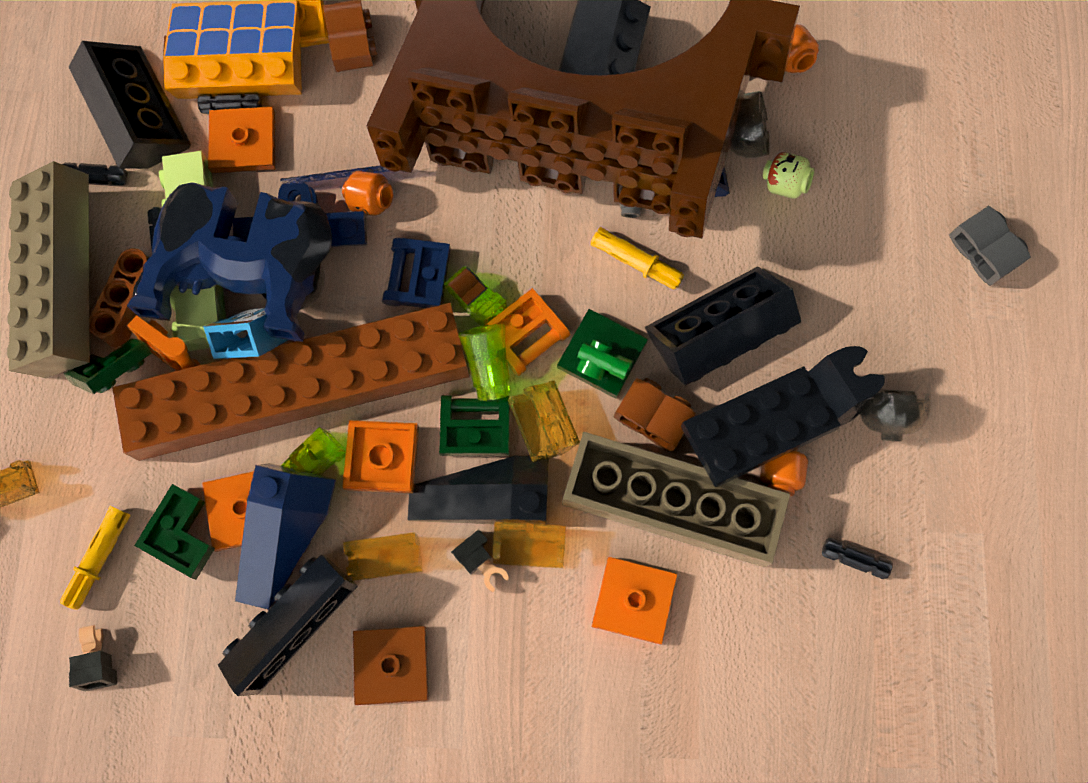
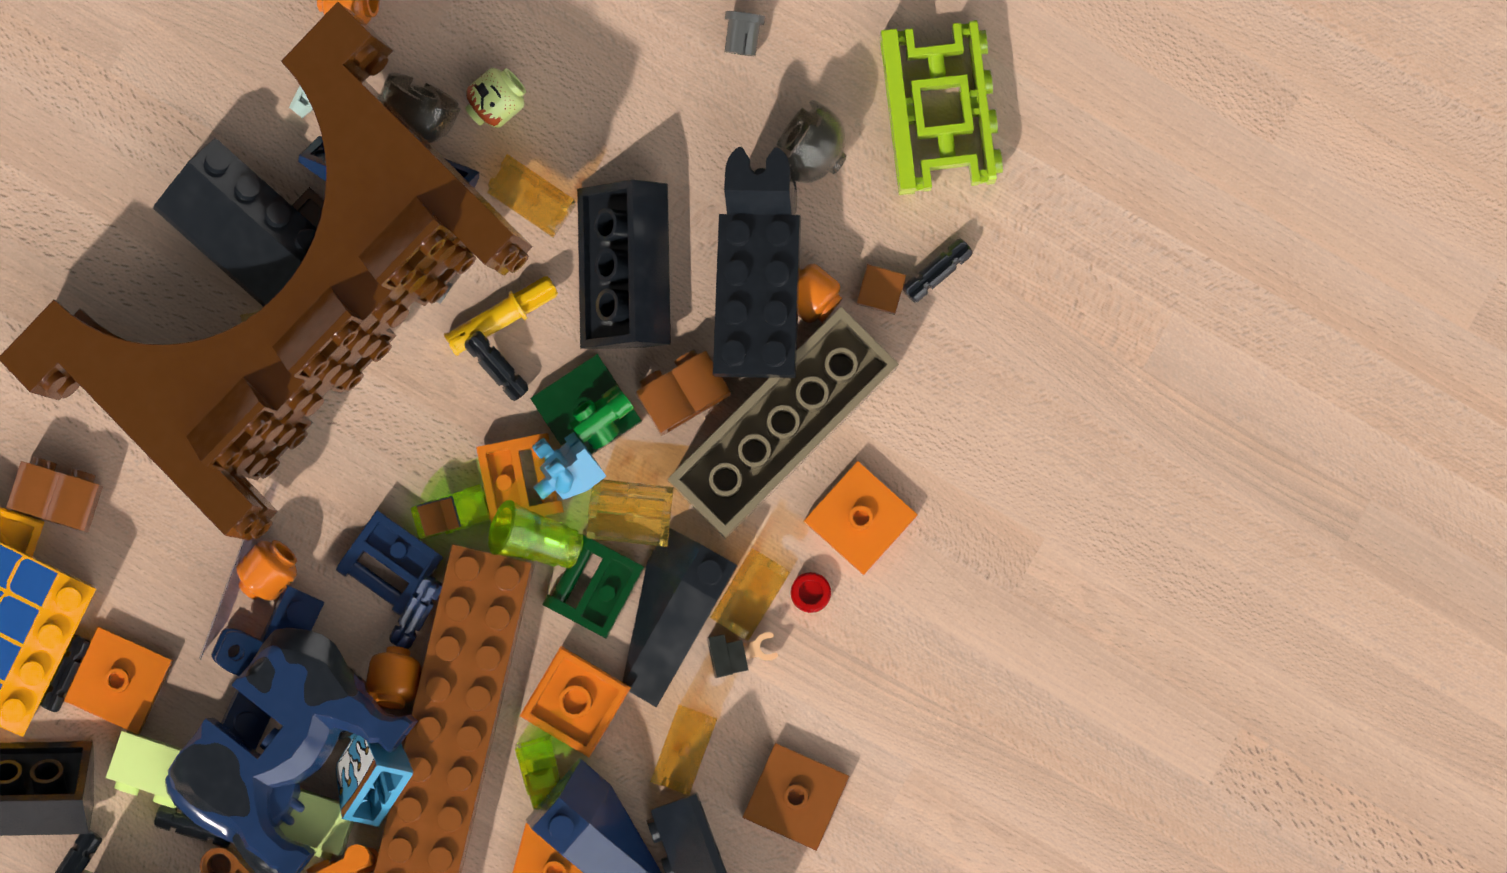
camera: 65 degrees left, 10 degrees up
none -> orange head [365,646,422,709]
none -> dark blue axle [389,576,442,649]
none -> black axle [464,331,528,401]
none -> clear yellow hinge [487,154,576,238]
none -> dark azure piece [532,432,607,500]
none -> dark grey bush [724,11,765,56]
none -> red tile [790,572,831,613]
none -> dark orange tile [856,264,906,315]
none -> lime fence [880,20,1003,195]

